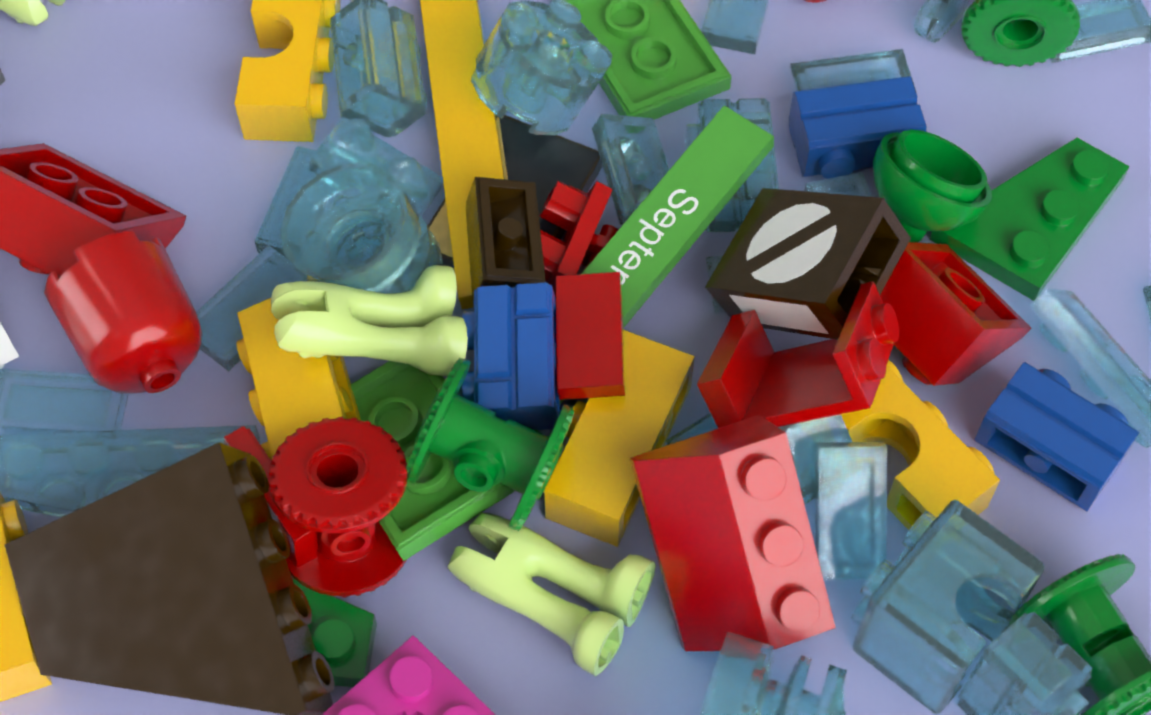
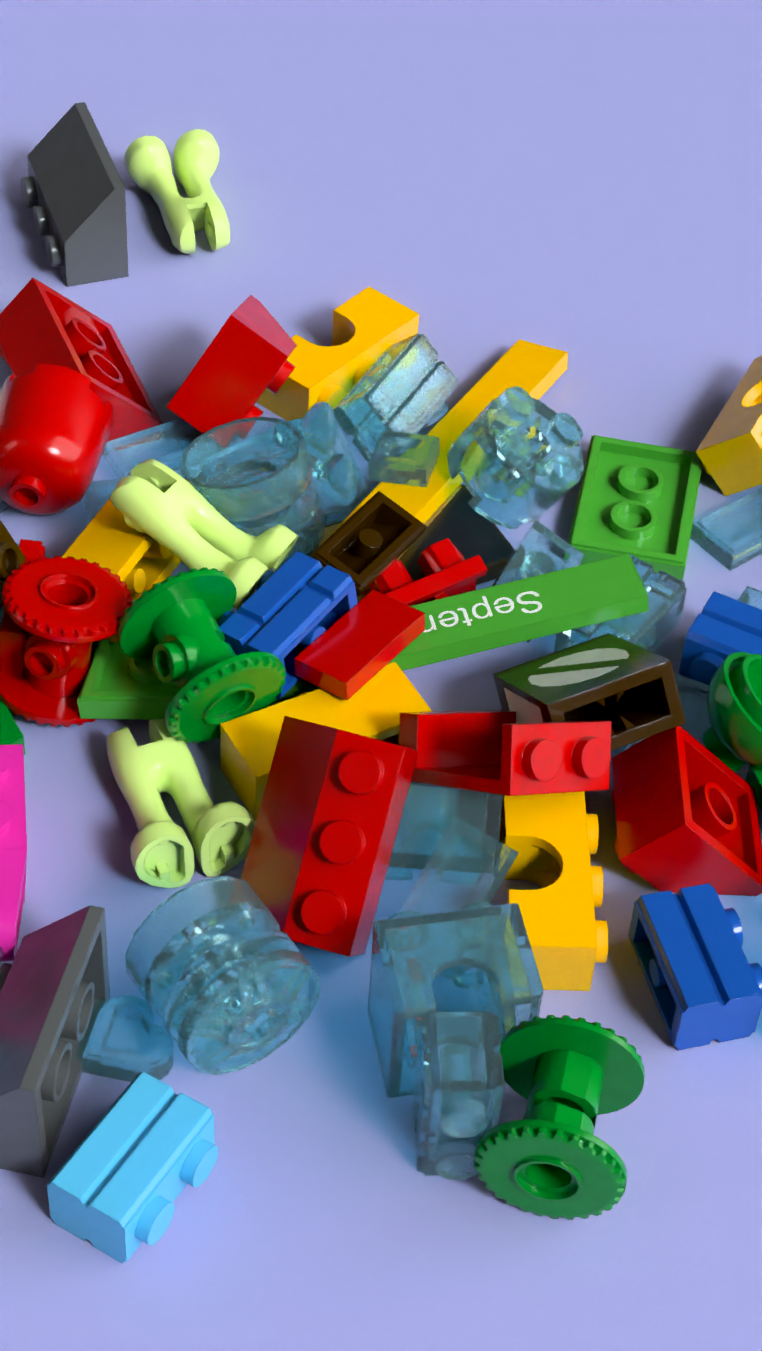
camera: 35 degrees right, 15 degrees down
none -> clear light blue tile [102,418,227,481]
none -> red slope [167,295,297,448]
none -> clear light blue tile [368,431,440,487]

